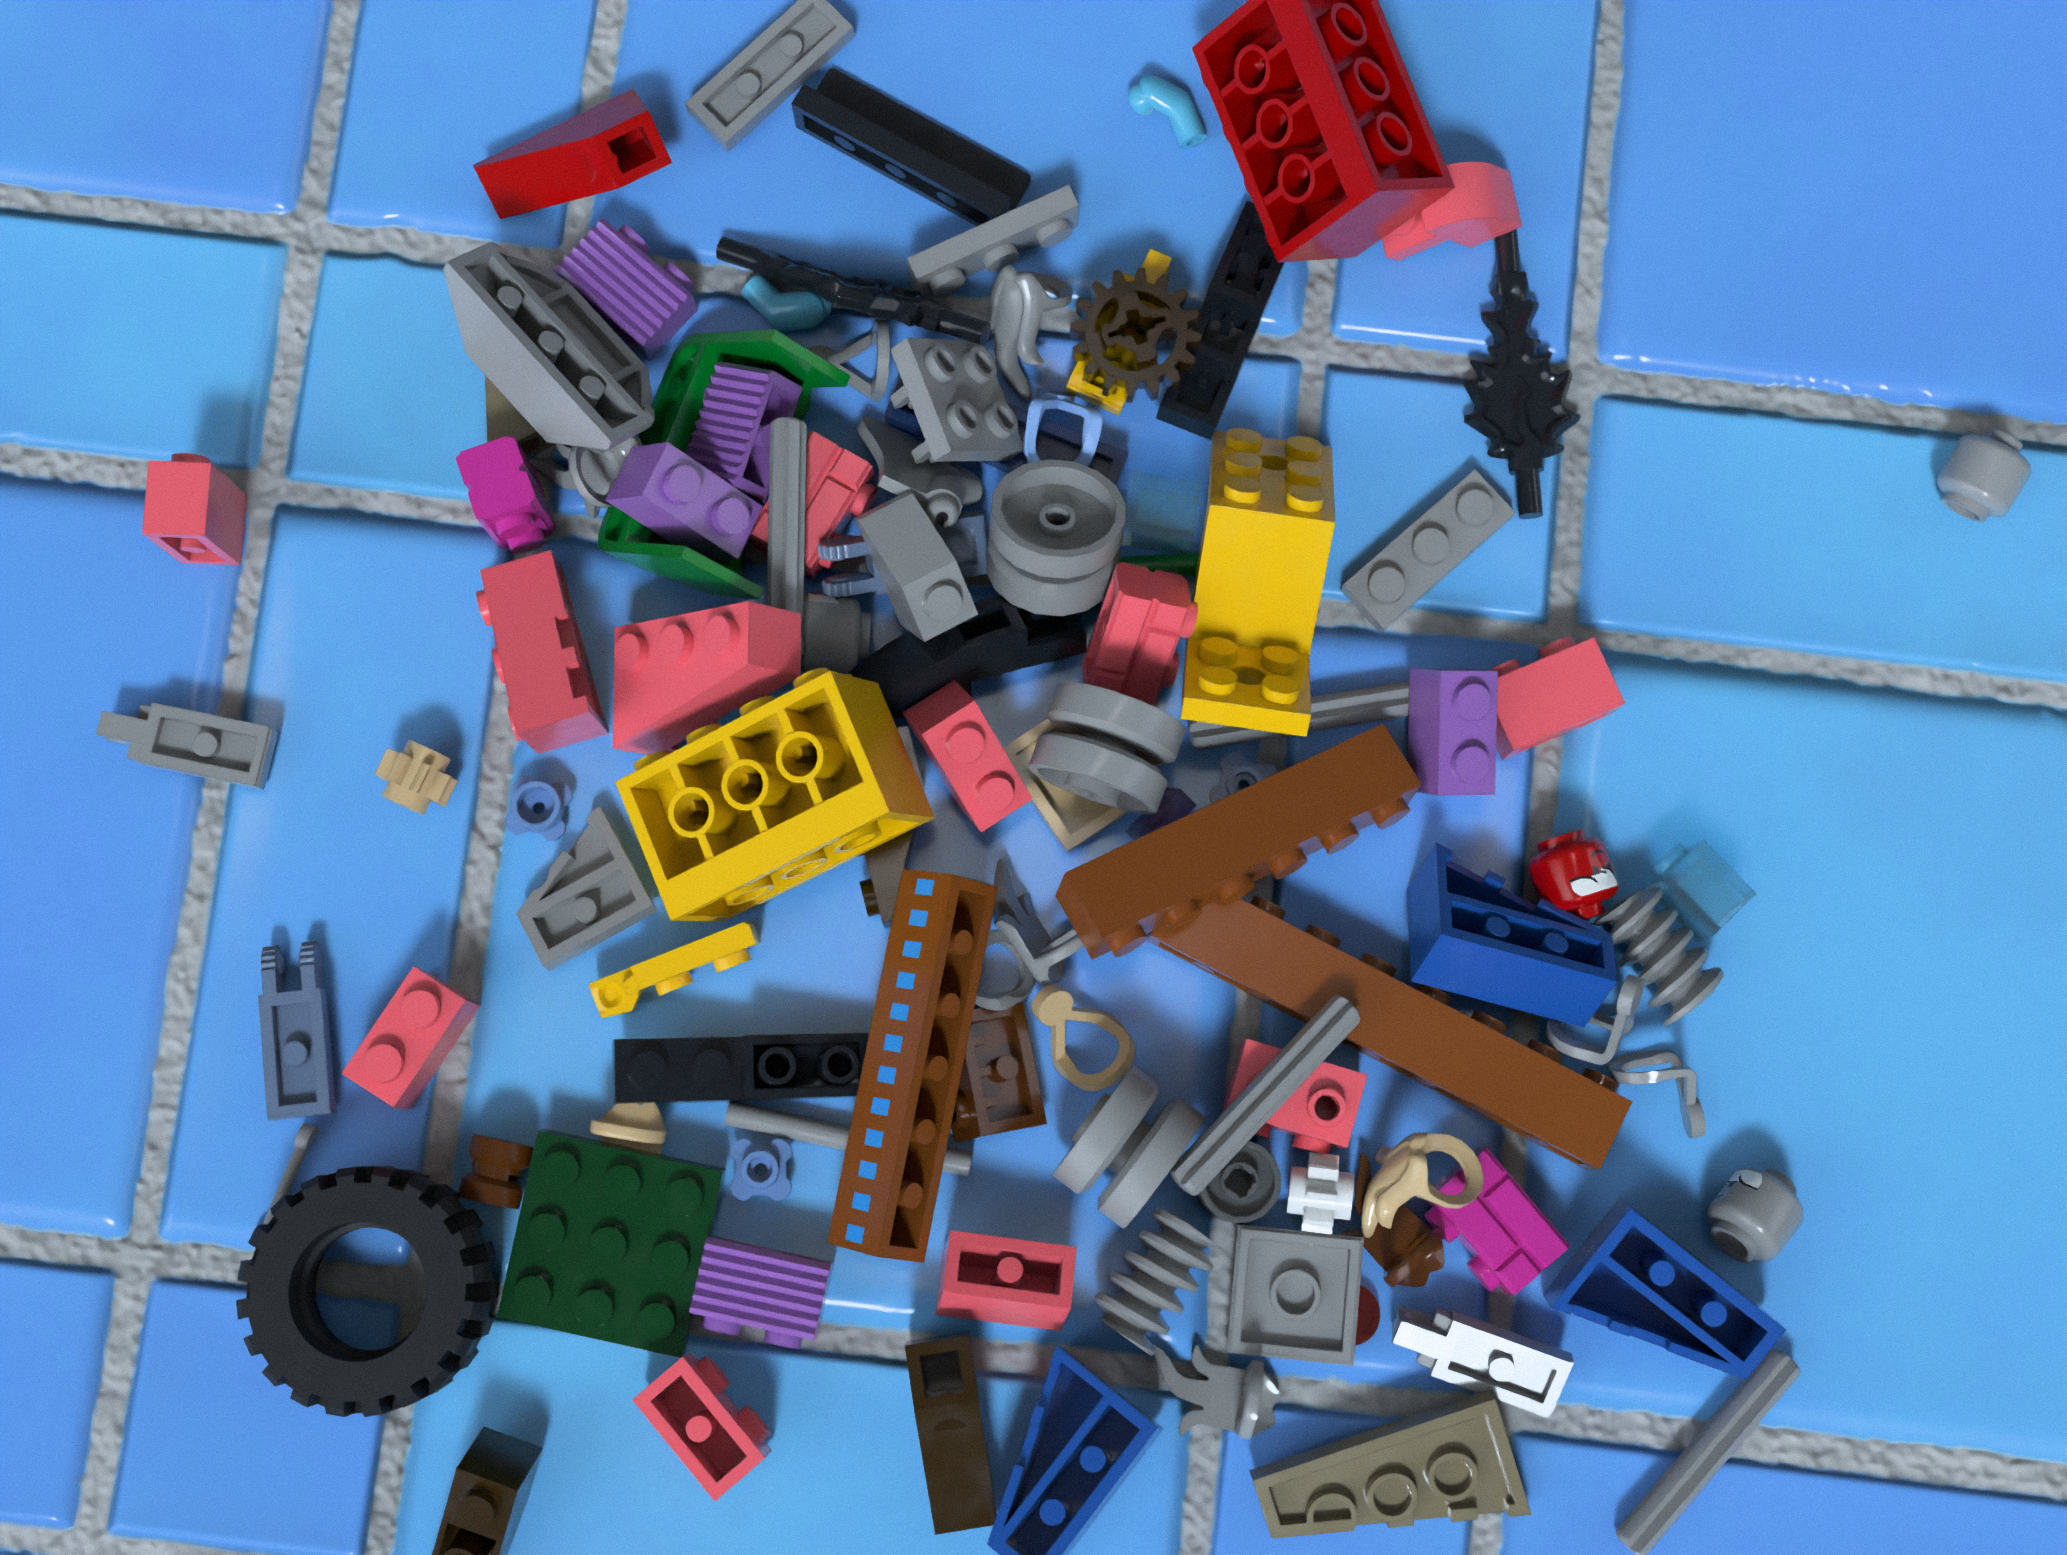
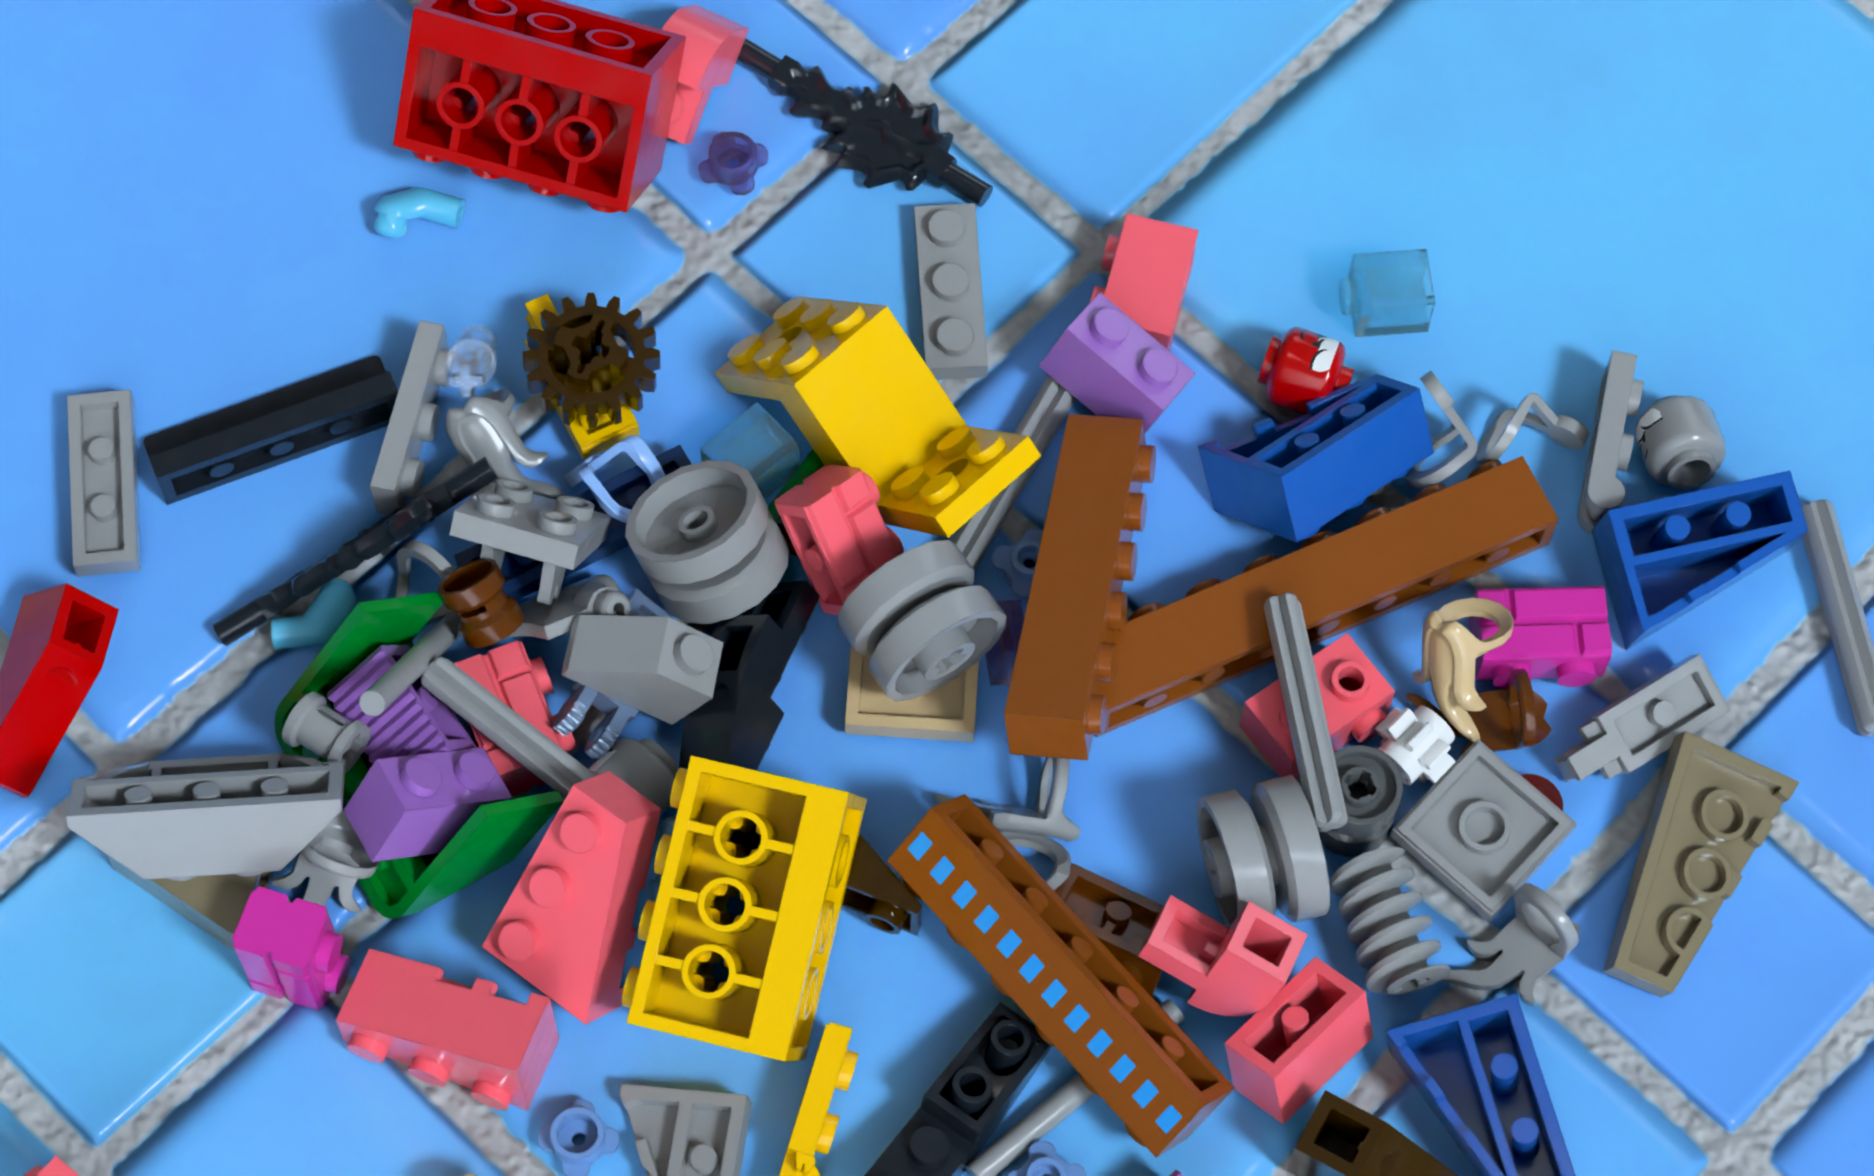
camera: 50 degrees left, 15 degrees down
medium lavender brick [555,219,698,361] -> none
coral brick [903,680,1033,832] -> none
tan piece [1032,984,1135,1091] -> none
black slope [1156,201,1285,440] -> none
light grey piece [1591,887,1724,1026] -> none
none -> light grey bush [282,691,371,773]
none -> light grey bar [359,612,462,716]
none -> reddish brown wheel [438,558,525,648]
none -> clear axle [446,325,497,398]
none -> clear purple plate [698,132,769,195]
none -> coral brick [1138,895,1308,1017]
none -> light grey plate [1577,350,1644,534]

